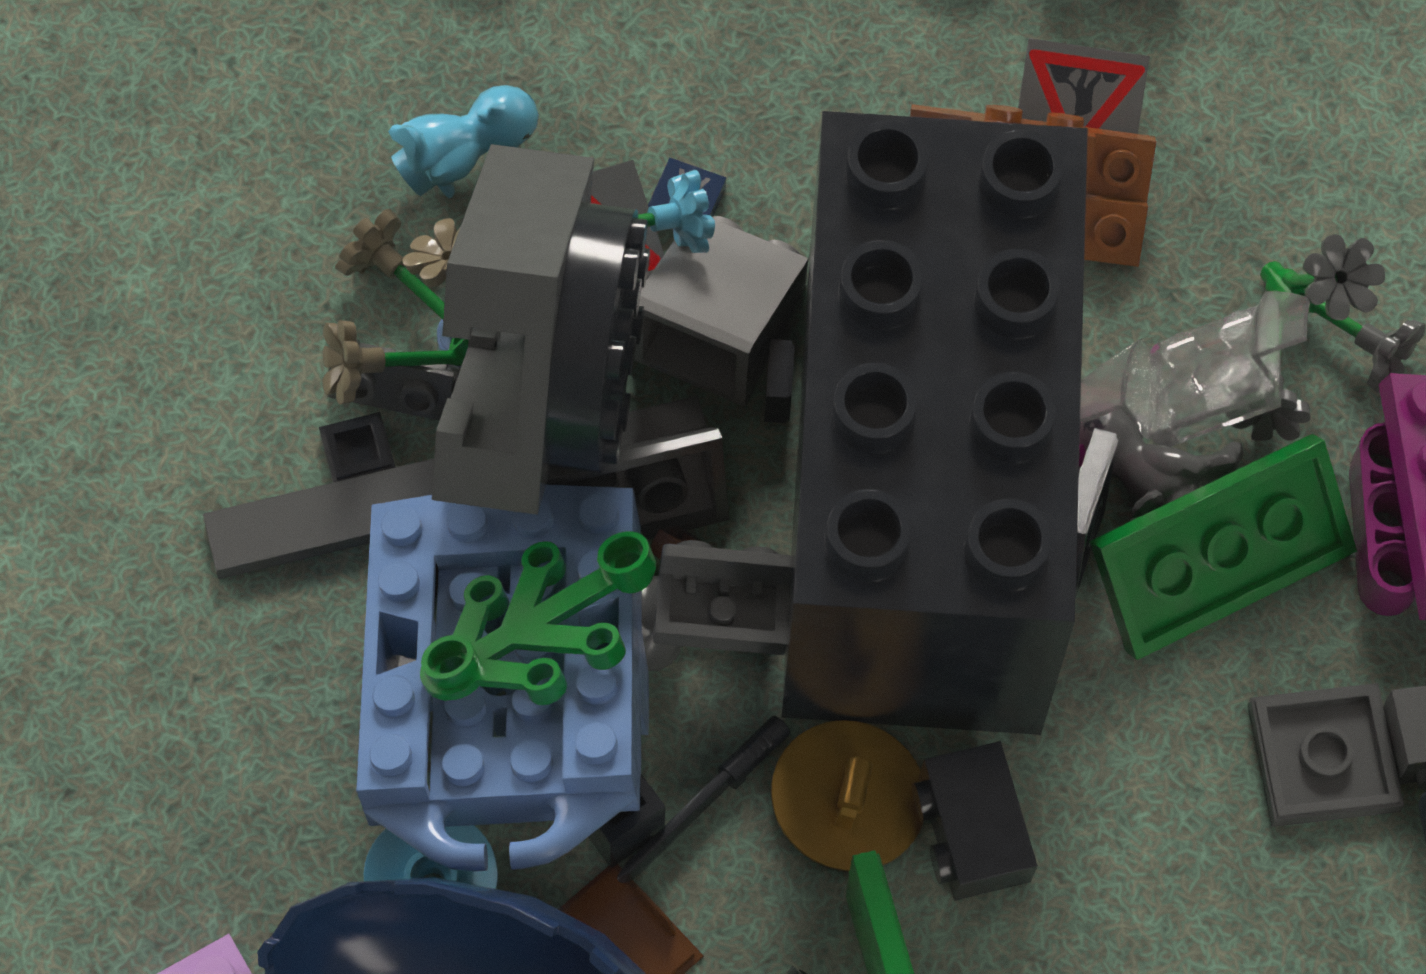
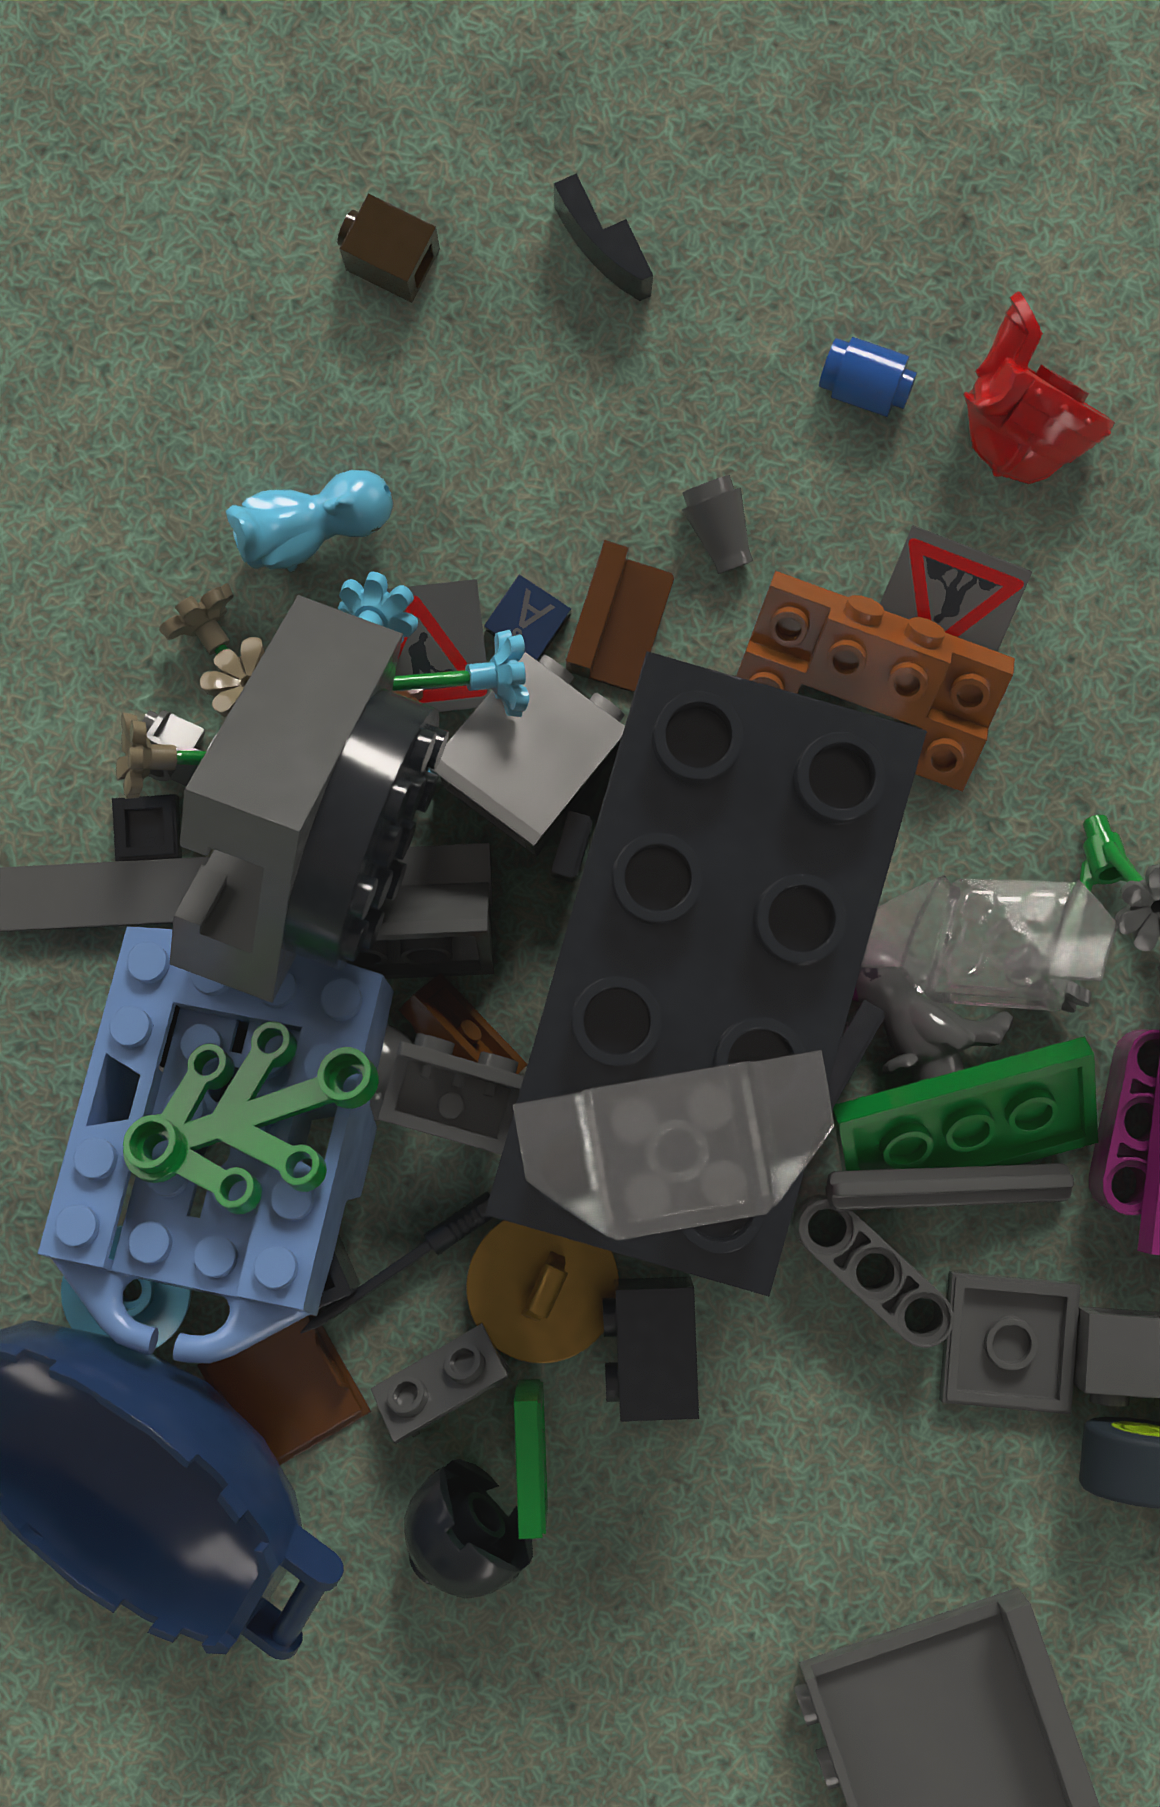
camera: 15 degrees right, 20 degrees up
none -> dark grey hinge [371,1324,511,1444]
none -> clear piece [513,1050,834,1241]
none -> reddish brown panel [566,540,674,692]
none -> dark grey cone [682,475,753,574]
none -> dark grey beam [792,1194,954,1348]
none -> dark grey axle [825,1163,1074,1211]

